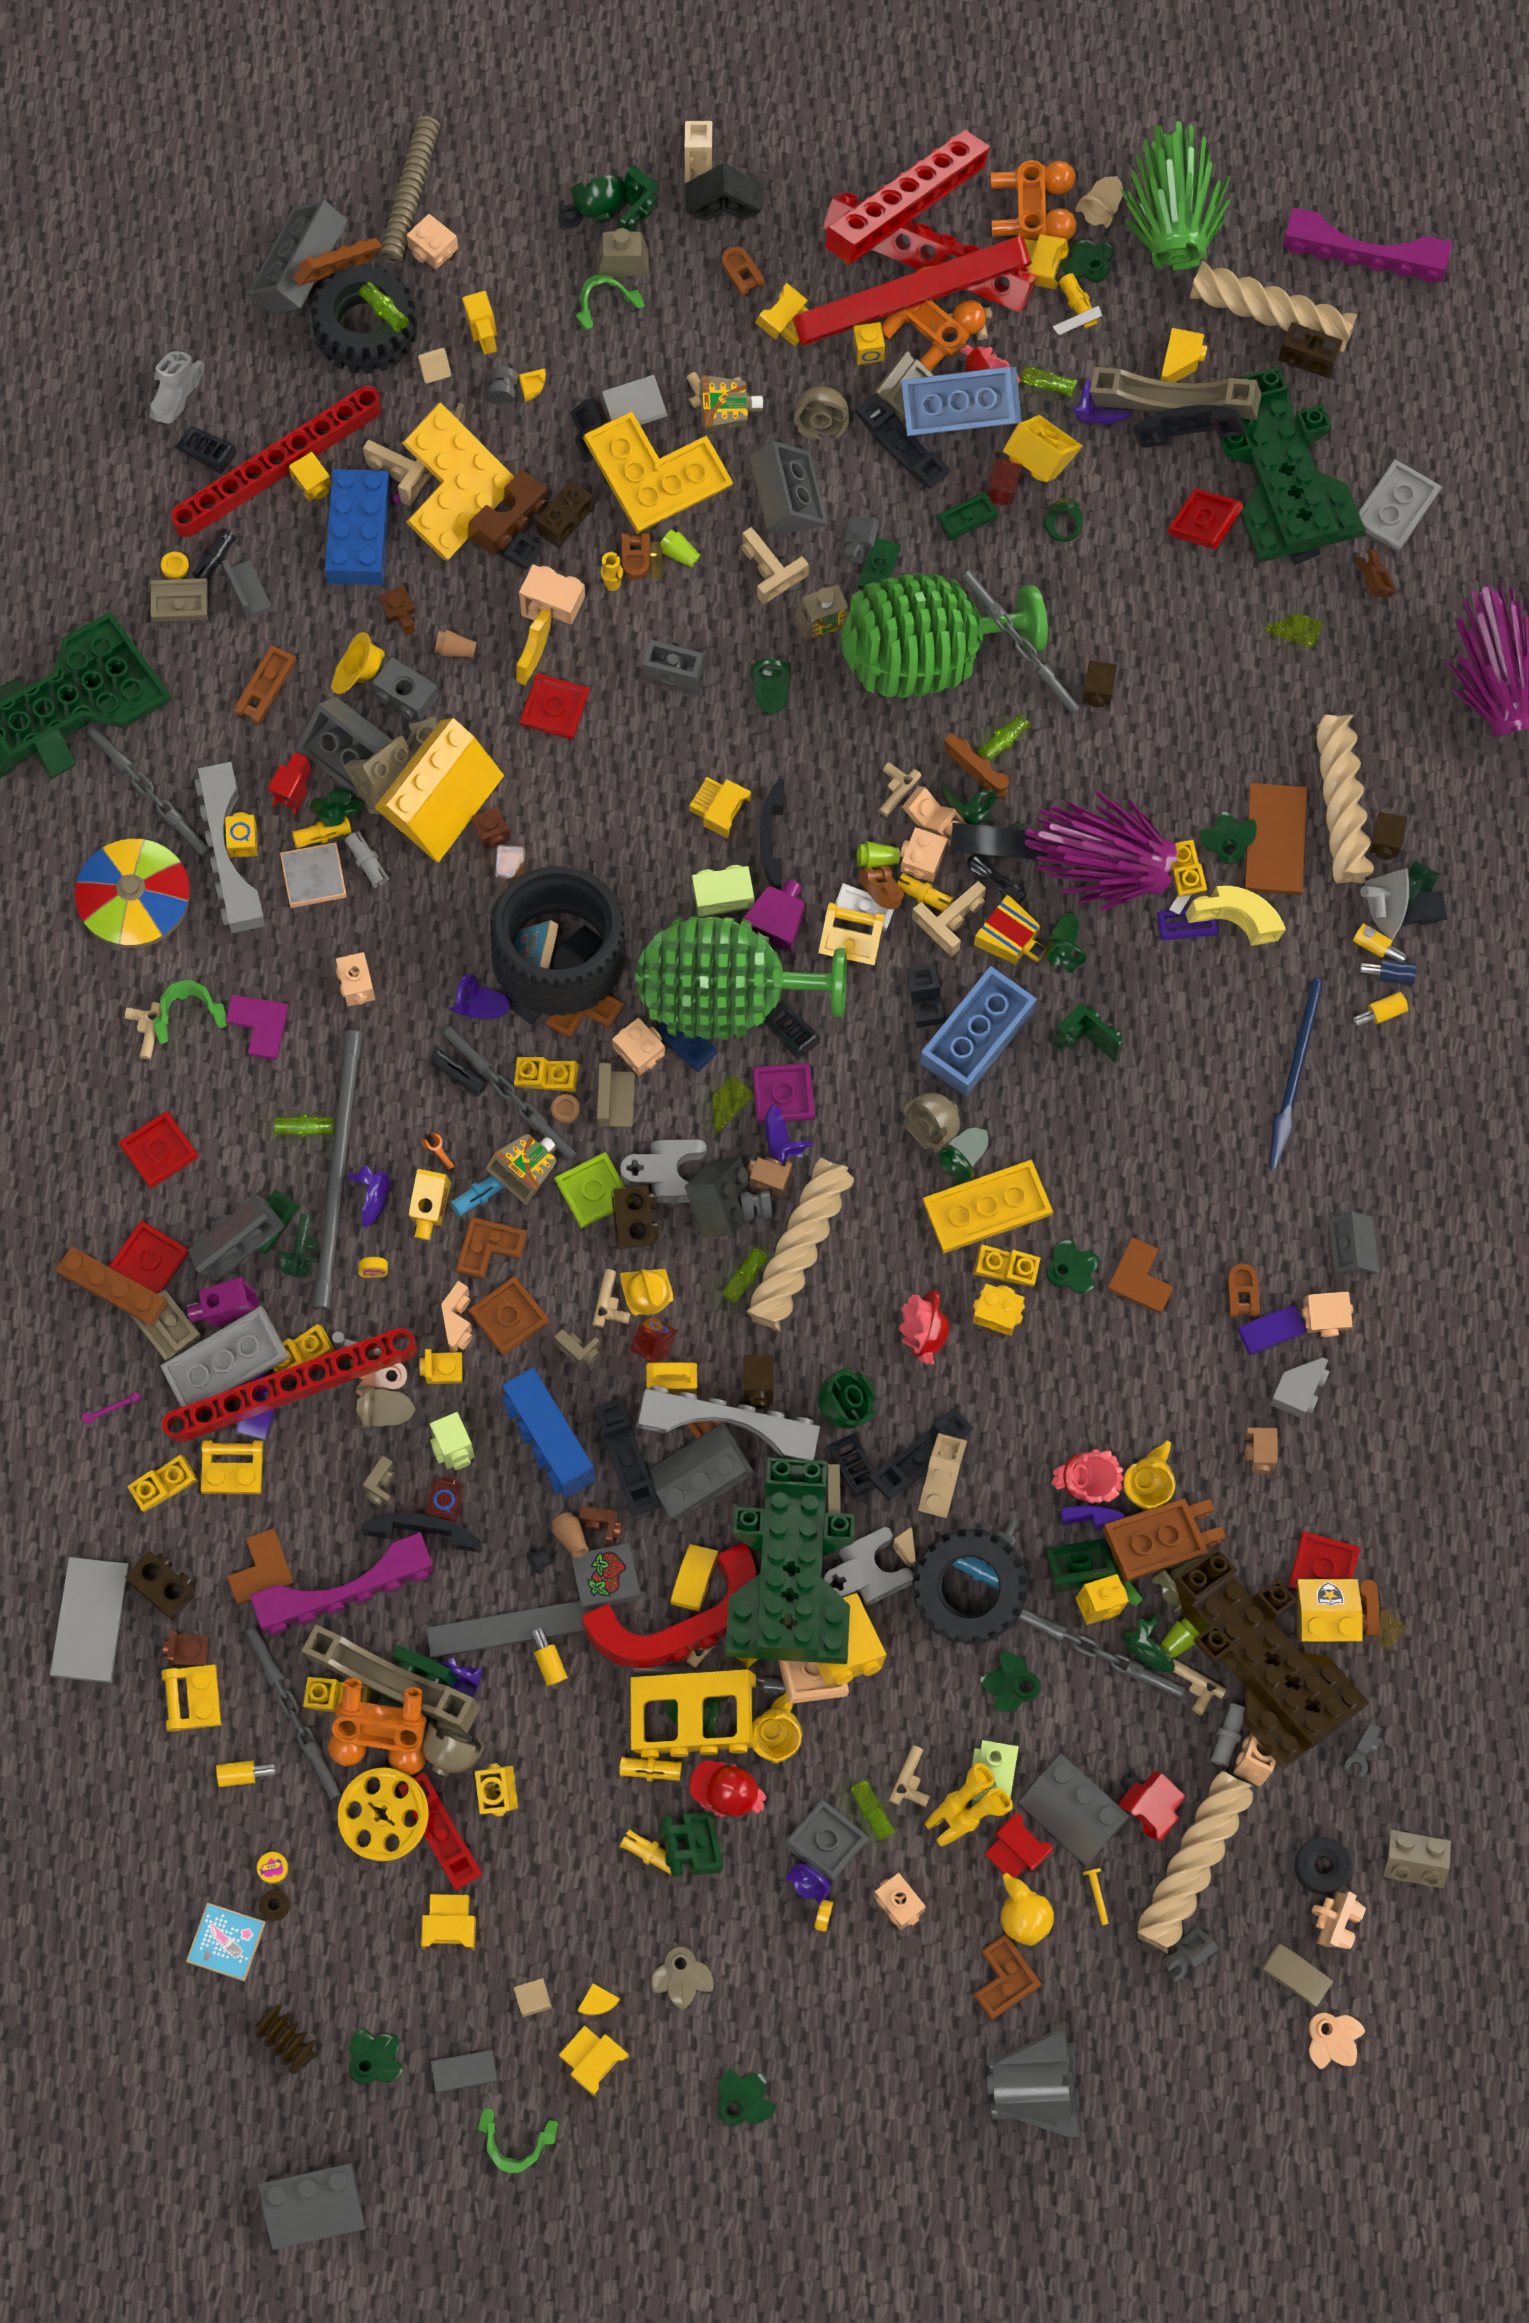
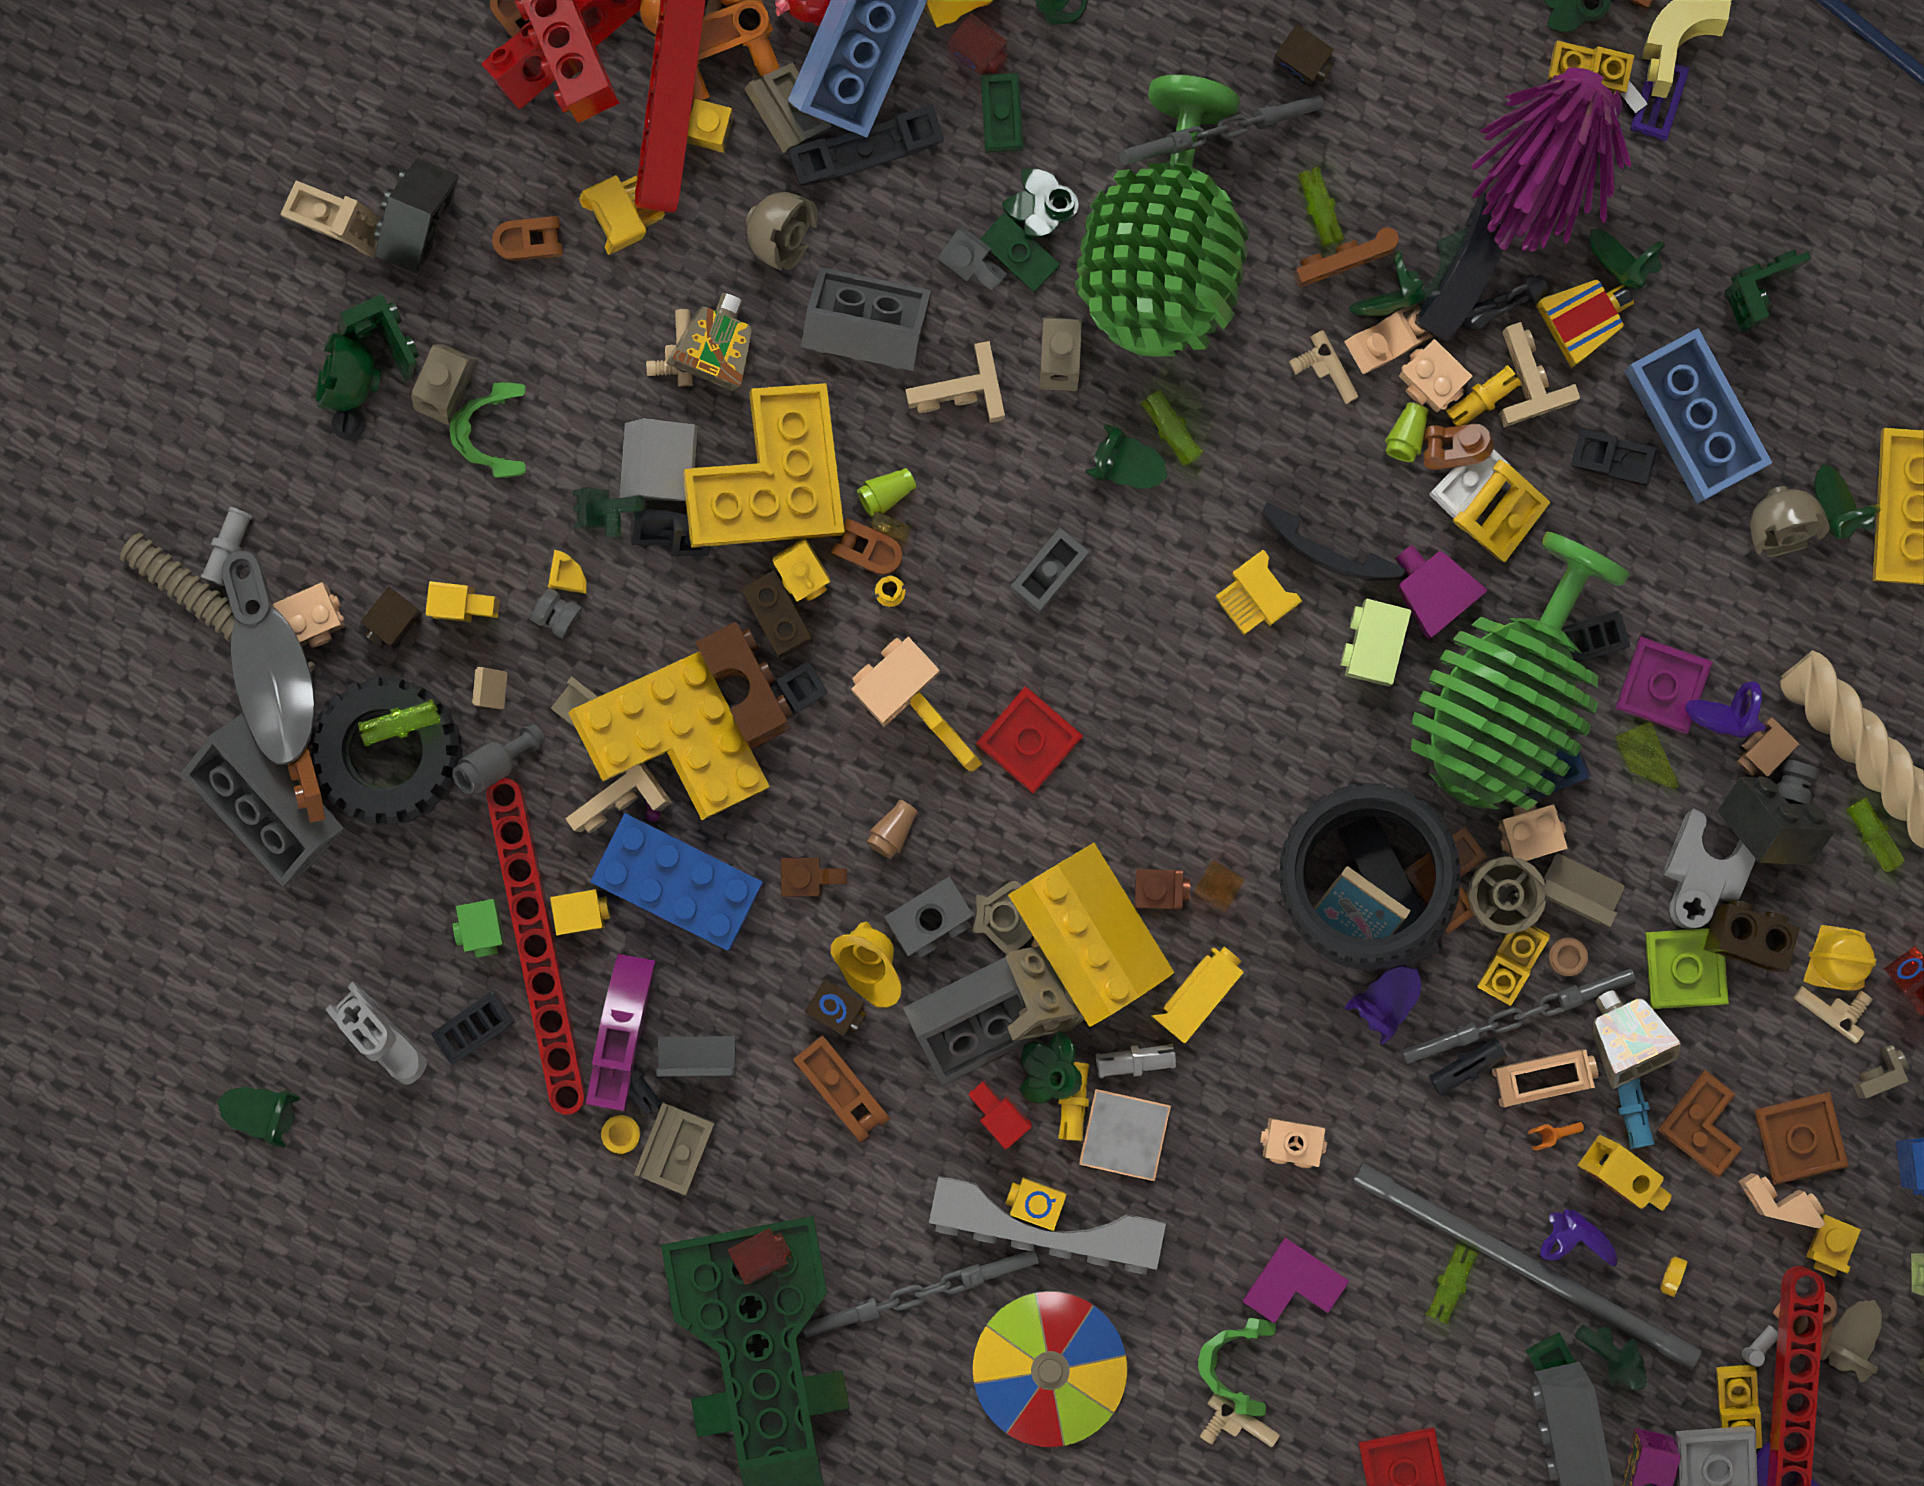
camera: 65 degrees left, 15 degrees up
none -> light grey pin [200,507,253,587]
none -> dark green piece [217,1087,300,1148]
none -> dark grey plant [222,551,315,765]
none -> dark brown brick [360,586,423,649]
none -> dark grey piece [453,724,545,794]
none -> bright green brick [453,899,506,958]
none -> clear green arm [573,487,645,538]
none -> magenta slope [586,954,656,1112]
none -> clear red brick [728,1228,791,1286]
none -> yellow head [773,538,830,602]
none -> dark brown brick [804,979,867,1036]
none -> plate [1002,168,1079,237]
none -> clear neon green pin [1141,390,1204,467]
none -> yellow window [1150,947,1244,1043]
none -> dark tan cylinder [1467,856,1546,934]
none -> light nougat window [1492,1049,1598,1107]

